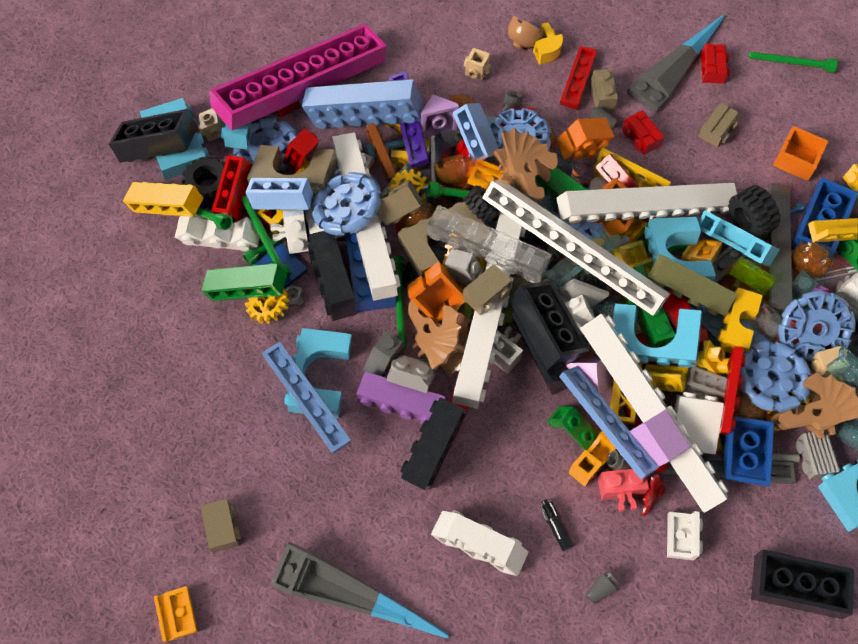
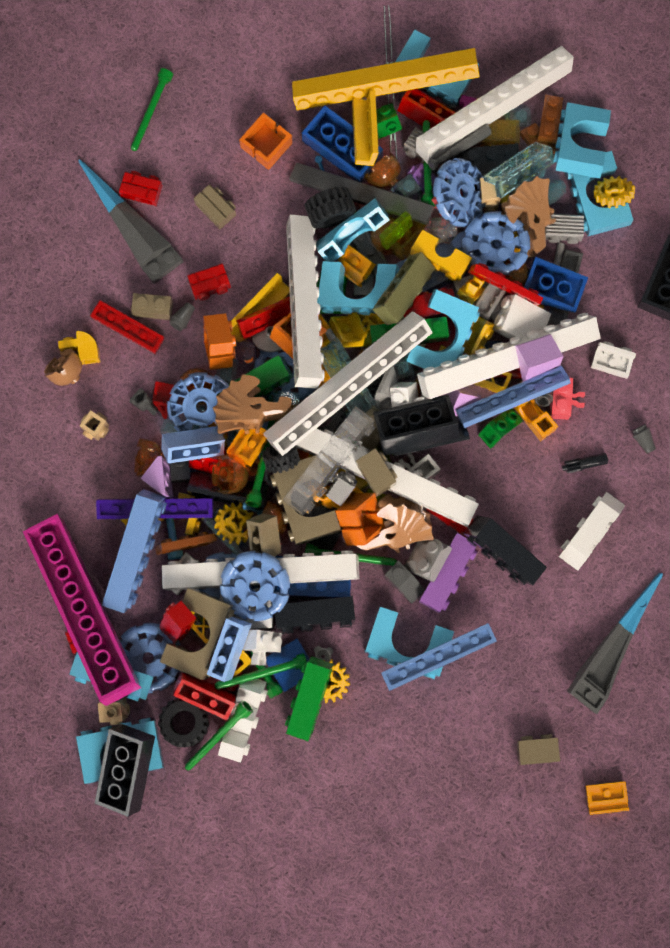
camera: 75 degrees left, 15 degrees up
yellow brick [123,182,204,217] -> none
red plate [642,474,666,516] -> none

